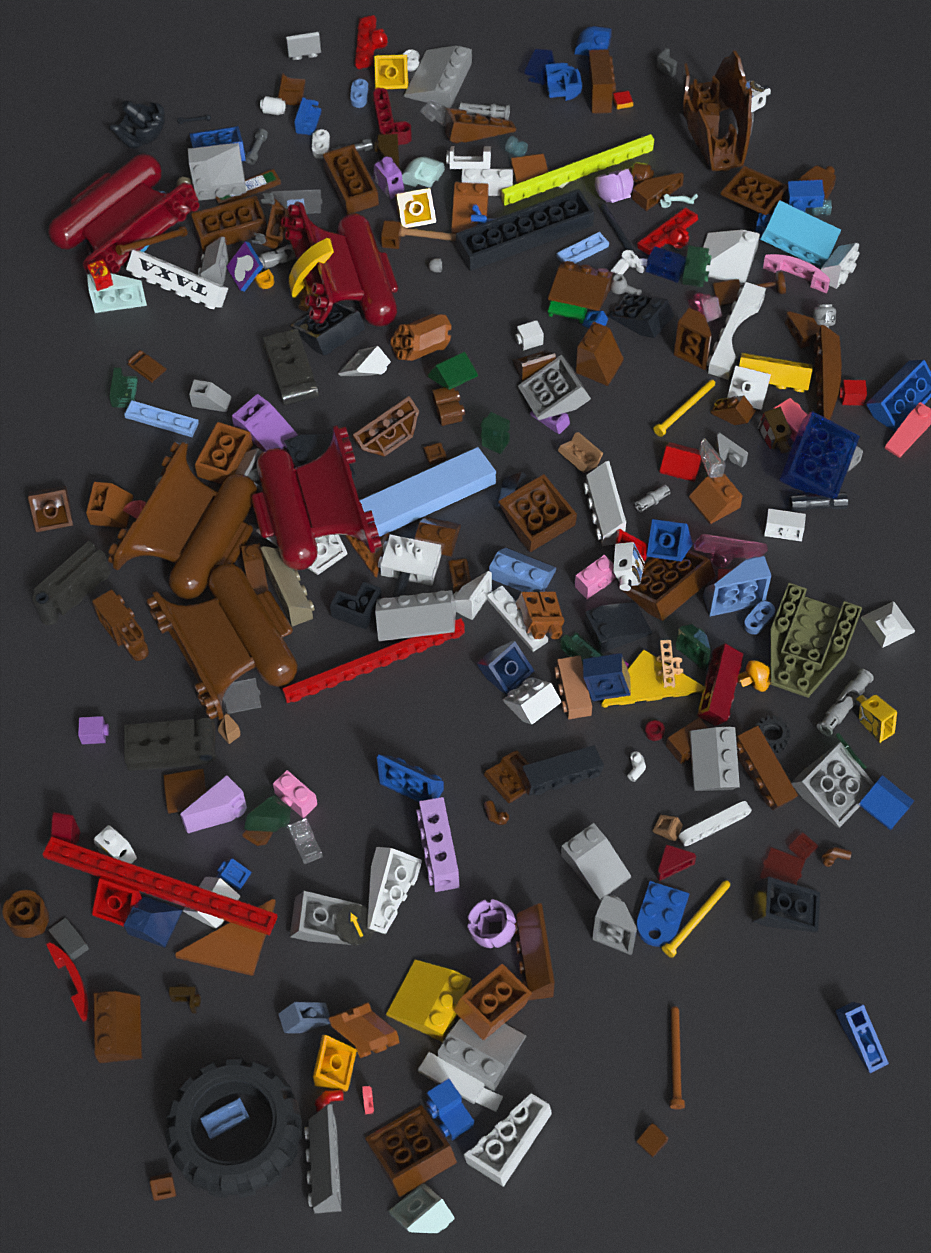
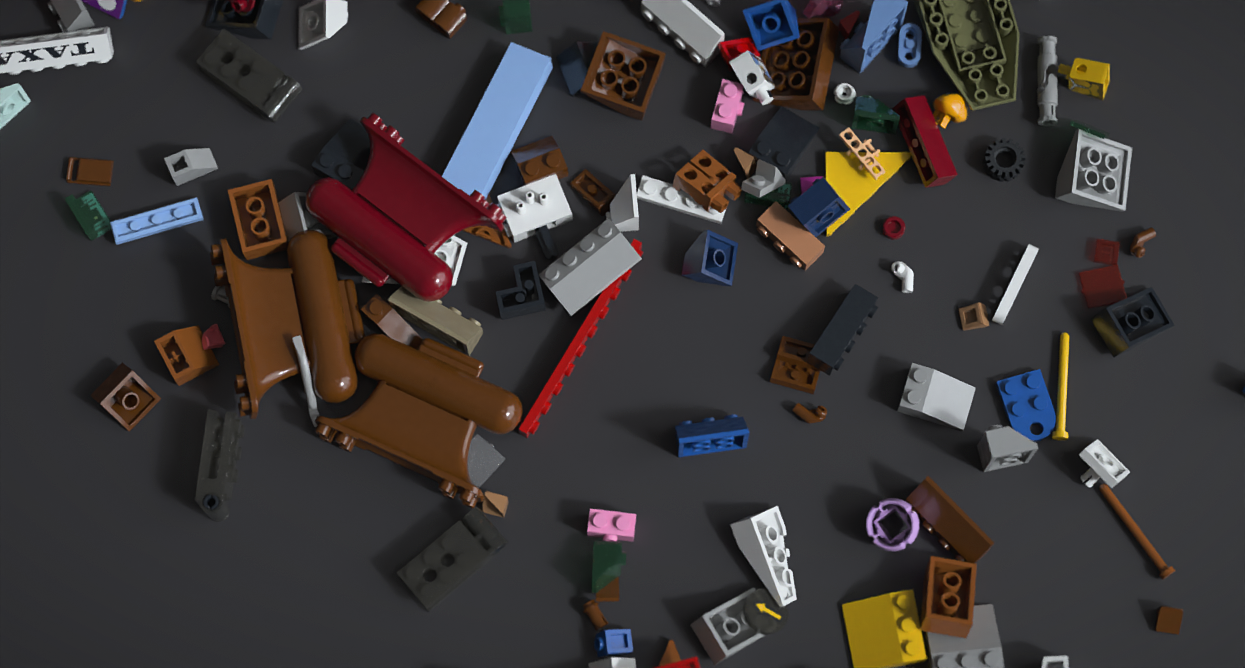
camera: 35 degrees left, 15 degrees up
medium lavender brick [78,716,109,744] -> none
reddish brown brick [92,589,149,661] -> none
reddish brown slope [164,769,207,814] -> none
lavender slope [180,776,247,833] -> none
medium lavender slope [232,394,298,451] -> none
clear slope [288,818,323,865] -> none
reddish brown wedge [352,396,419,457] -> none
lavender brick [416,797,459,892] -> none
reddish brown tile [424,442,447,465] -> none
medium blue slope [489,548,556,594] -> none
white slope [503,677,561,725] -> none
dark red slope [657,845,696,881] -> none
reddish brown brick [666,718,708,764] -> none
light grey slope [689,727,740,791] -> none
reddish brown wedge [736,726,798,810] -> none
blue slope [858,775,914,830] -> none
none -> light grey piece [292,336,320,427]
none -> reddish brown pin [582,599,609,631]
none -> medium nougat slope [734,148,757,179]
none -> light grey slope [741,159,786,198]
none -> white plate [834,83,856,105]
none -> white tile [1079,439,1130,488]

